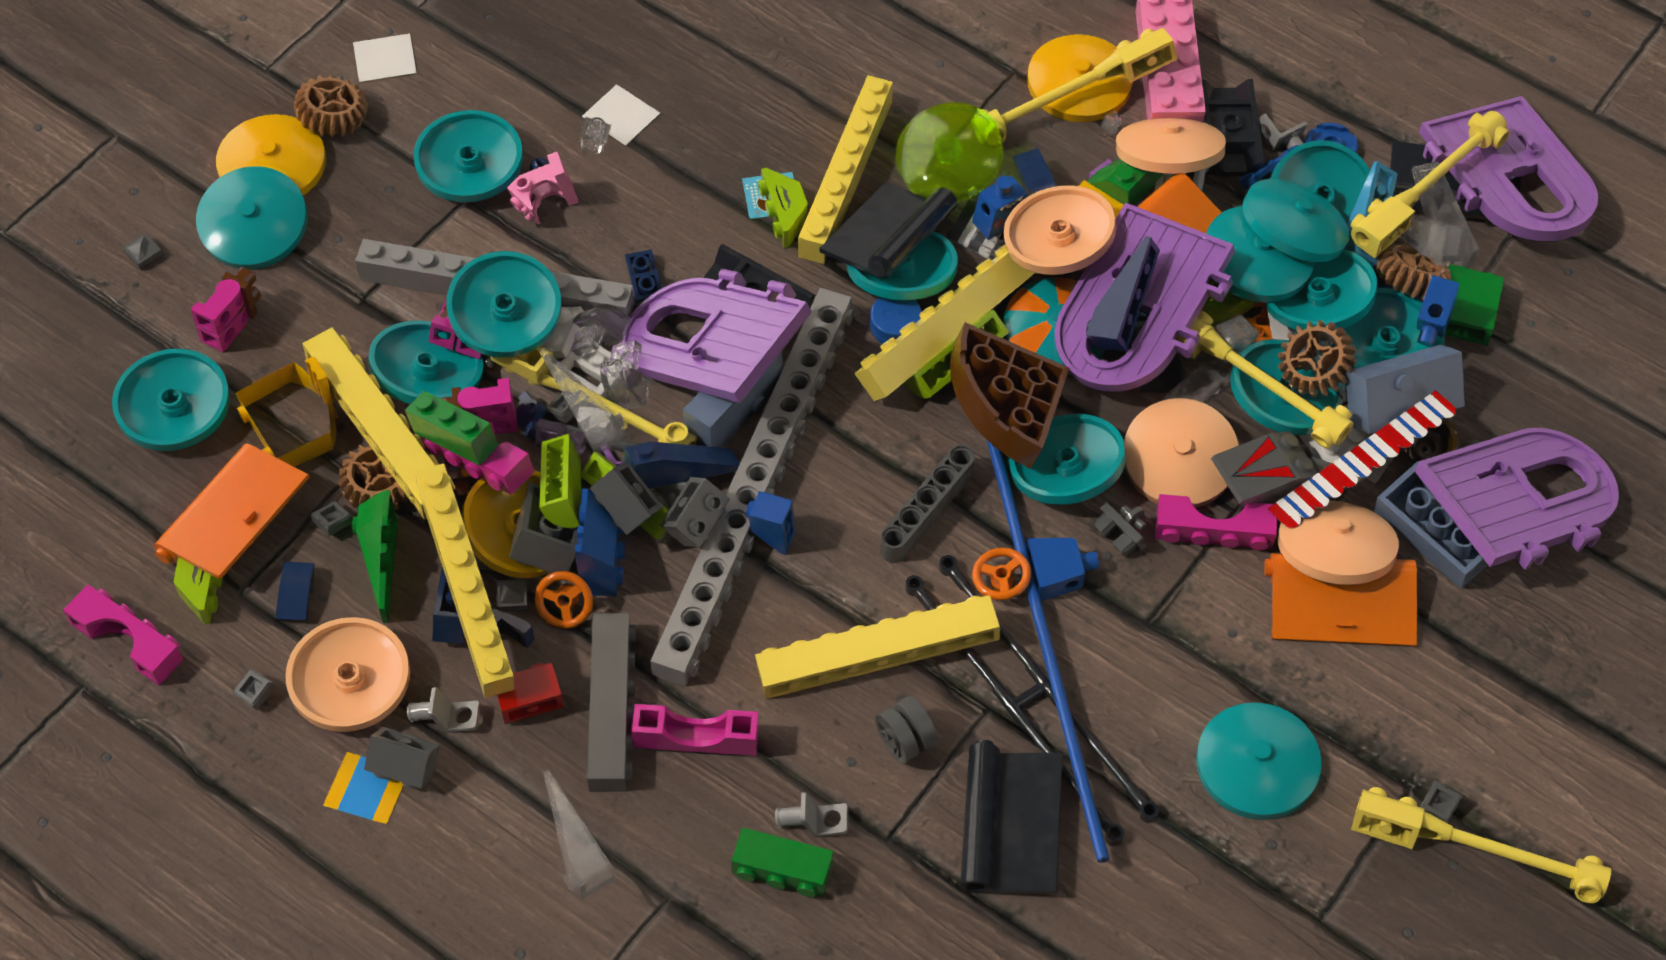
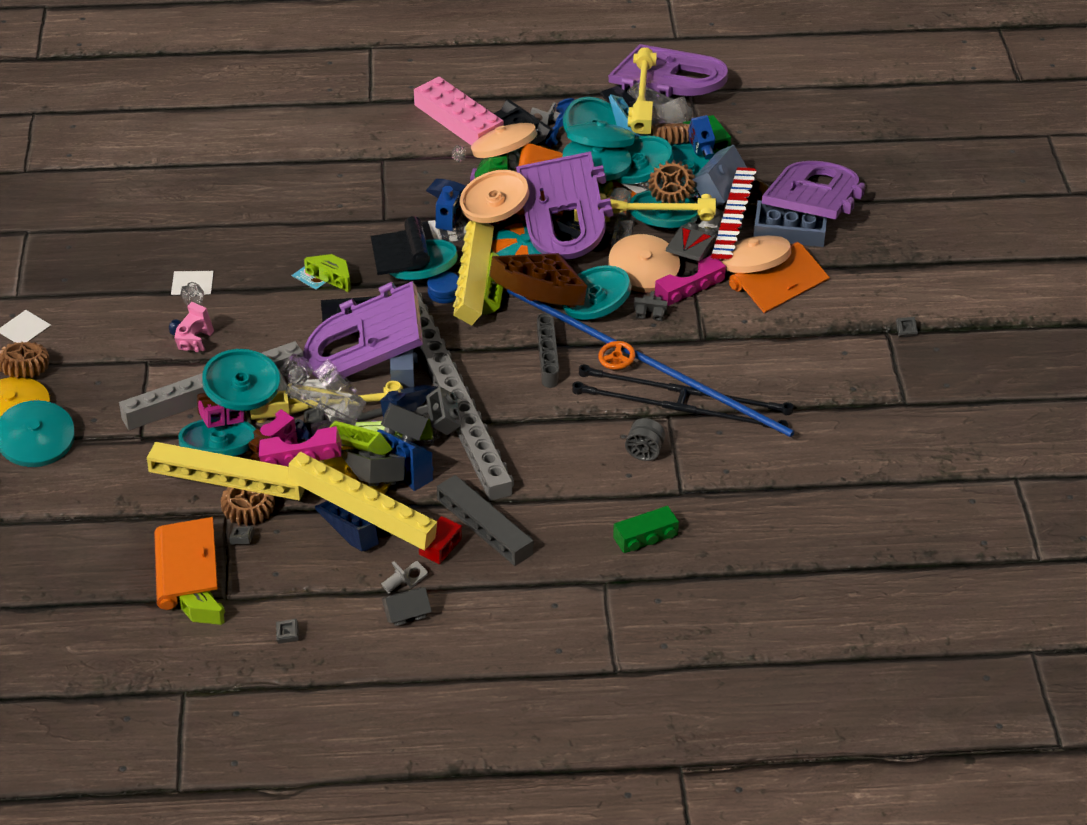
camera: 40 degrees left, 15 degrees down
dark pink arch [63,584,184,686] -> none
teal dish [112,349,230,451] -> none
dark pink hips [191,267,261,352] -> none
yellow piece [236,356,338,467] -> none
dark blue slope [276,562,315,621] -> none
light nougat dish [286,617,410,732] -> none
sticker [323,752,403,824] -> none
green wedge [352,490,398,623] -> none
green brick [405,391,498,466] -> none
teal dish [413,110,523,202] -> none
orange piece [535,571,593,629] -> none
clear slope [543,770,615,899] -> none
dark blue slope [625,249,662,303] -> none
dark pink arch [632,704,759,756] -> none
blue slope [746,491,796,555] -> none
light yellow brick [755,595,1000,699] -> none
light grey bracket [775,792,848,837] -> none
light yellow brick [798,75,893,264] -> none
clear neon green dish [896,102,1003,202] -> none
black door [960,740,1063,894] -> none
light yellow bar [971,28,1178,146] -> none
yellow dish [1027,34,1133,123] -> none
blue torso [1027,538,1099,601] -> none
dark blue slope [1086,236,1160,352] -> none
teal dish [1196,703,1321,820] -> none
light yellow bar [1351,787,1611,903] -> none

